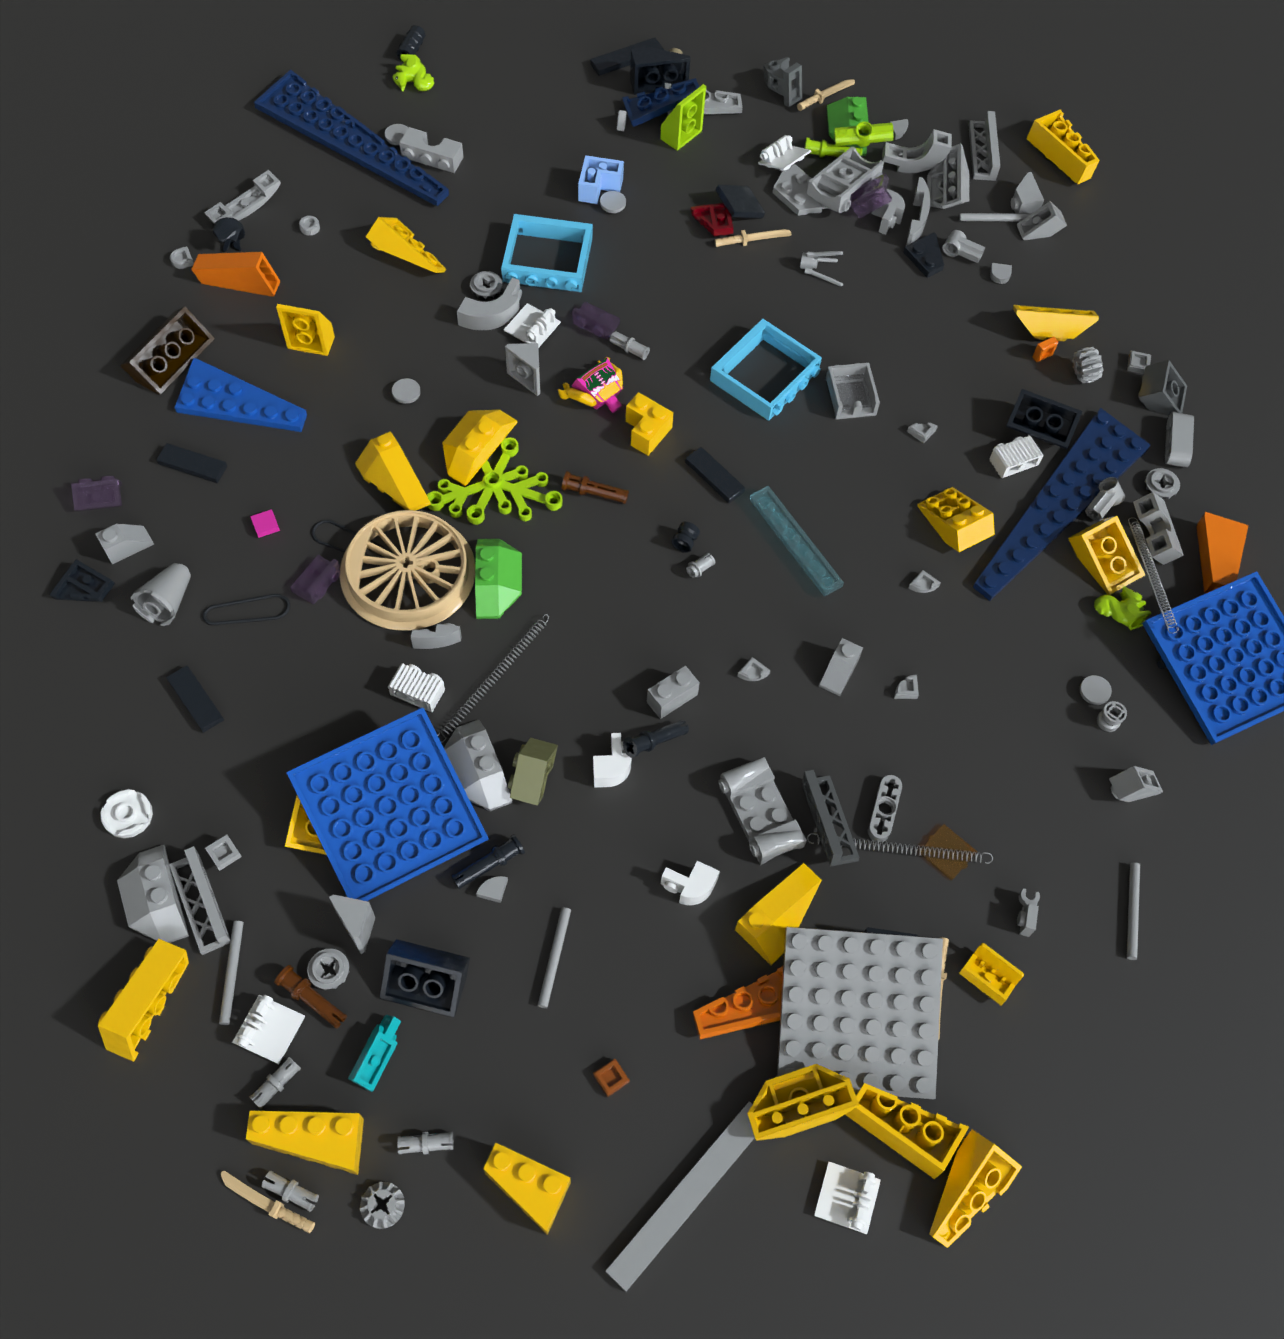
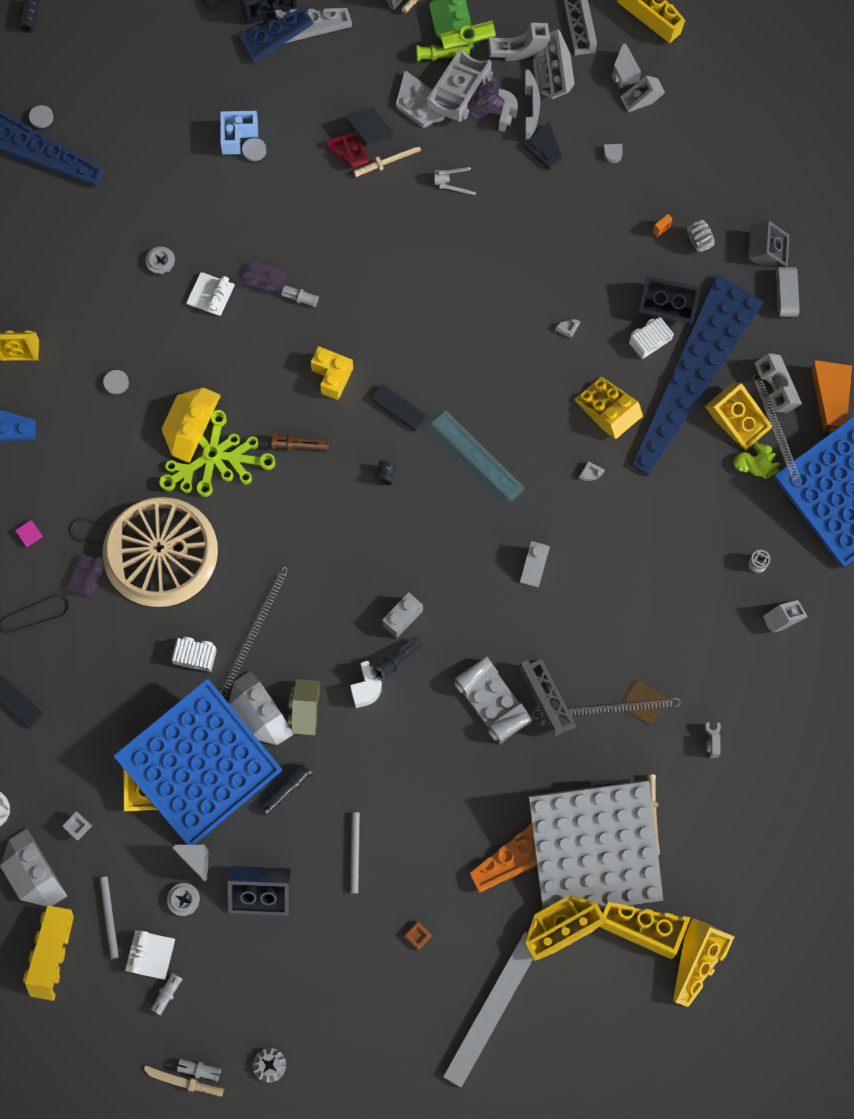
camera: 10 degrees left, 10 degrees up
light grey fence [169,846,231,955] -> none
yellow wedge [246,1111,364,1175] -> none
reddish brown pin [274,965,347,1029] -> none
teal hinge [348,1015,401,1092] -> none
yellow wedge [355,431,430,511] -> none
yellow wedge [366,217,446,273] -> none
lime animal [392,54,434,92] -> none
light grey pin [397,1131,454,1155] -> none
light grey arch [399,127,463,173] -> none
light grey slope [411,623,462,649] -> none
light grey arch [457,278,522,330] -> none
bright green wedge [475,539,522,619] -> none
light grey tile [476,876,508,903] -> none
yellow wedge [483,1143,571,1235] -> none
medium azure window [501,214,593,292] -> none
light grey slope [505,343,540,396] -> none
torso [558,357,623,413] -> none
light grey tile [617,110,627,131] -> none
lime slope [660,84,706,151] -> none
white brick [661,861,720,905] -> none
light grey pin [686,553,715,578] -> none
medium azure window [710,319,822,421] -> none
yellow wedge [735,863,822,966] -> none
light grey tile [738,657,770,681] -> none
white hinge [758,135,811,171] -> none
white hinge [814,1162,881,1235] -> none
light grey window [825,363,880,420] -> none
light grey beam [868,775,902,842] -> none
light grey tile [890,119,908,140] -> none
light grey tile [894,675,919,699] -> none
light grey piece [942,230,985,263] -> none
light grey bar [959,213,1030,222] -> none
yellow bracket [959,943,1024,1006] -> none
yellow wedge [1013,305,1099,341] -> none
light grey piece [1080,675,1112,705] -> none
light grey piece [1085,477,1125,521] -> none
light grey tile [1127,351,1151,374] -> none
light grey bar [1127,863,1140,960] -> none
light grey gear [1144,468,1180,499] -> none

